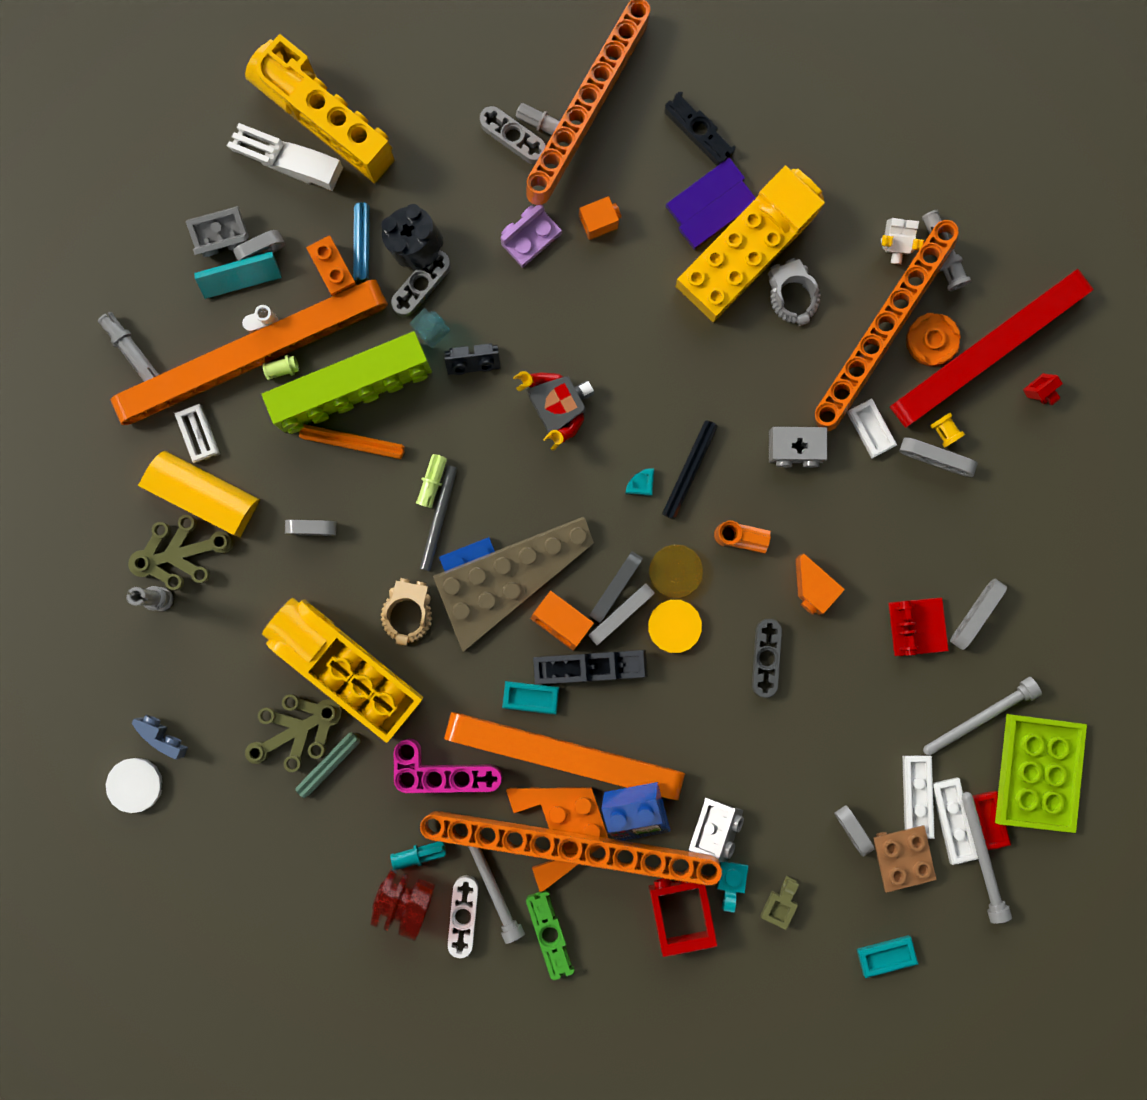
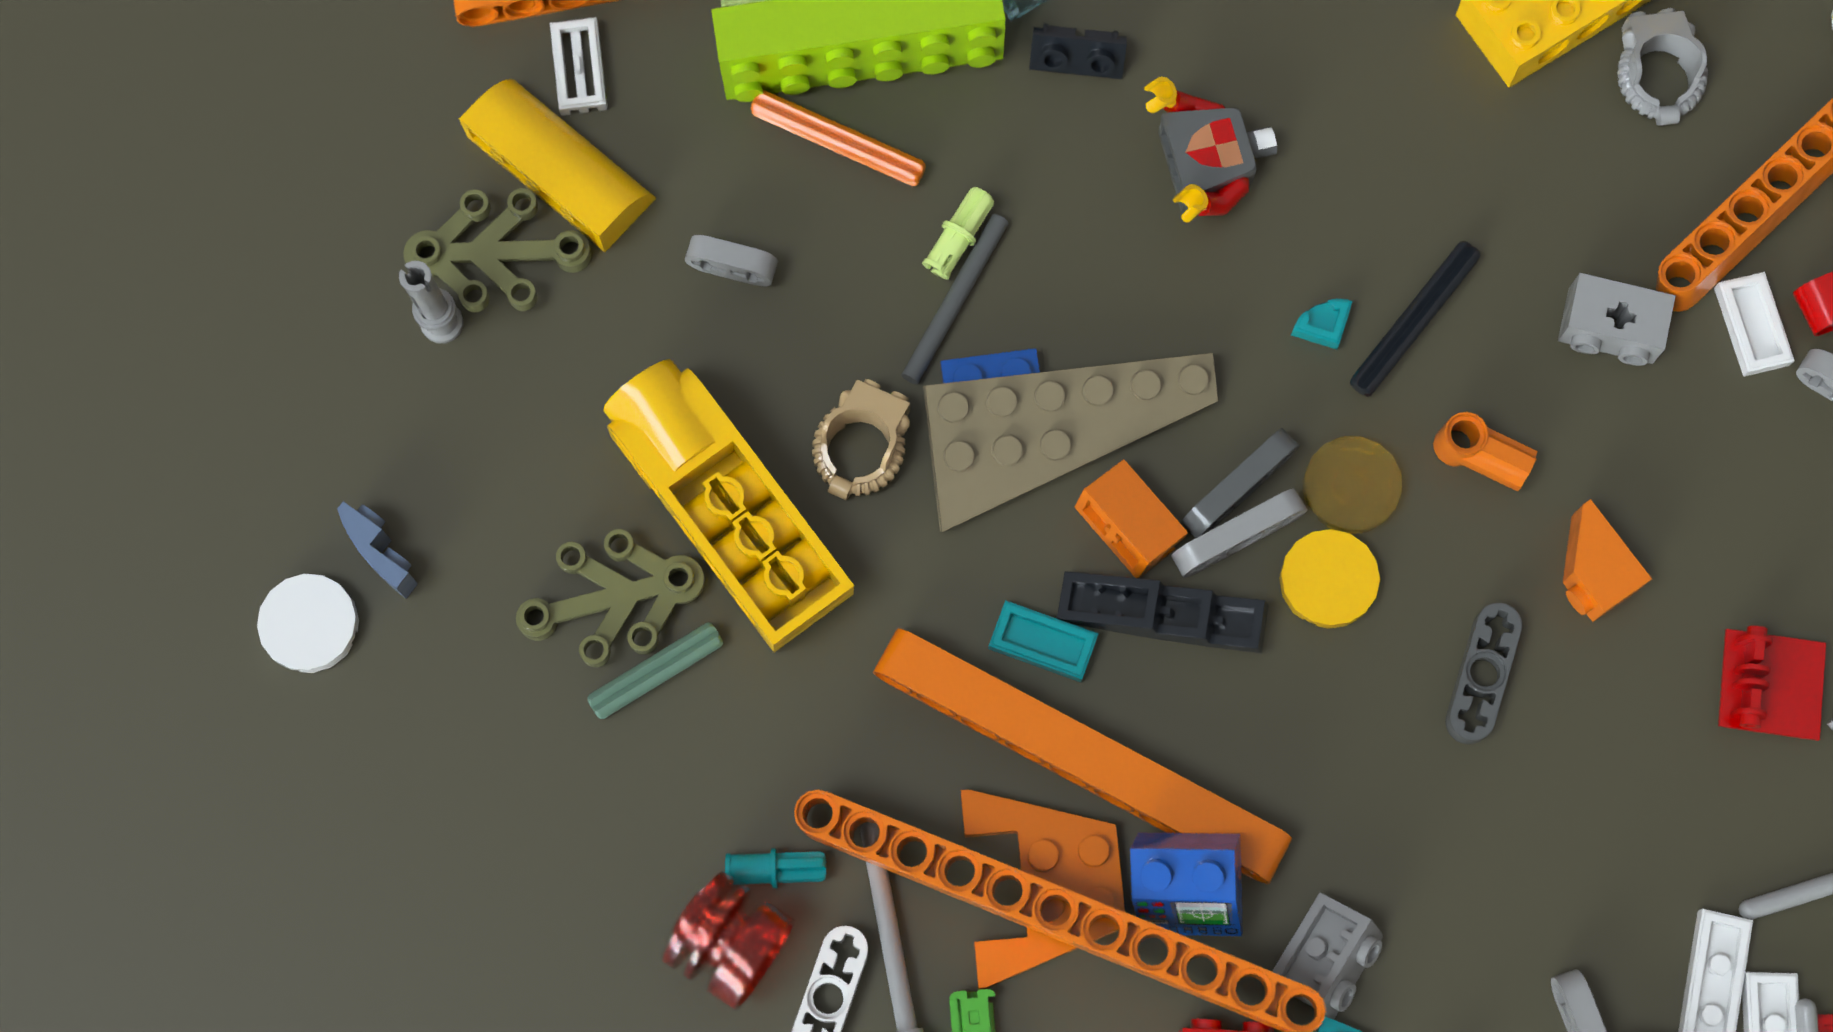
camera: 20 degrees right, 10 degrees down
dark pink beam [394,738,503,793] -> none

